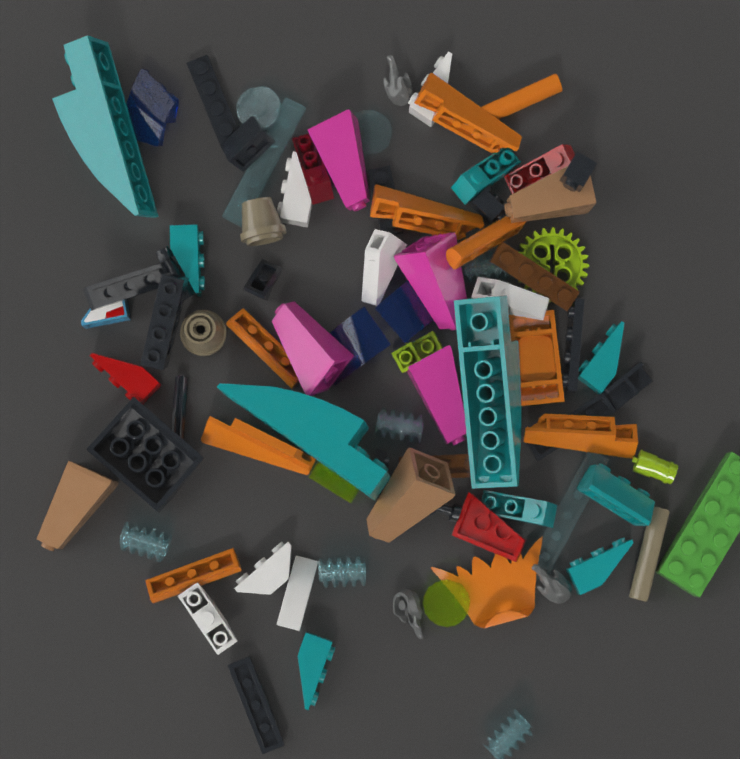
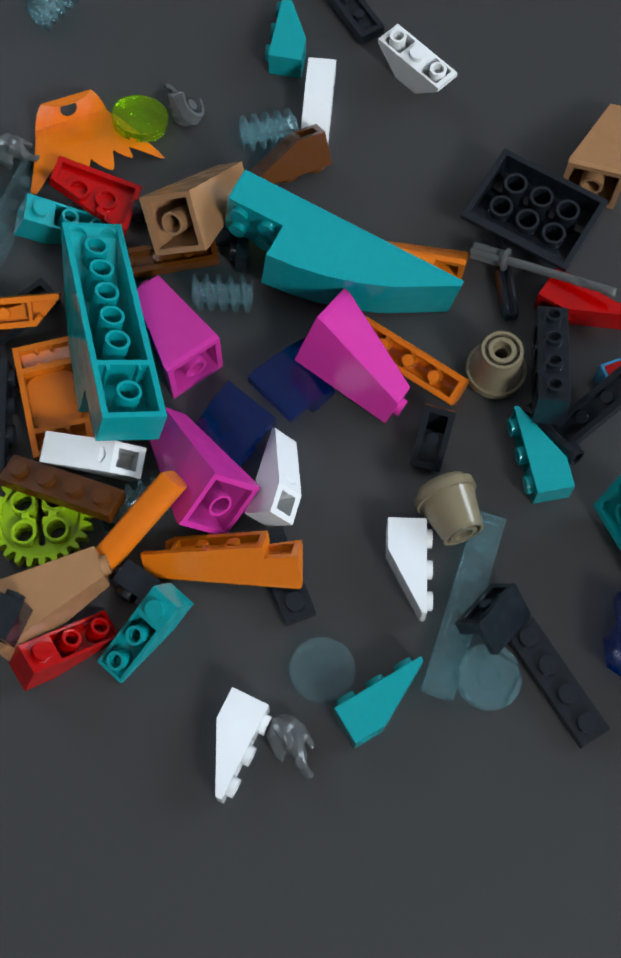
camera: 170 degrees right, 15 degrees down
clear light blue piece [120,521,172,563] -> none
orange brick [145,548,242,604] -> none
white slope [234,542,292,595] -> none
dark red slope [292,133,334,205] -> none
dark pink slope [308,109,370,212] -> none
lime slope [391,331,443,373] -> none
orange wedge [414,73,522,153] -> none
orange brick [481,74,562,120] -> none
none -> reddish brown slope [250,124,332,184]
none -> teal slope [333,656,424,749]
none -> dark grey piece [470,241,618,297]

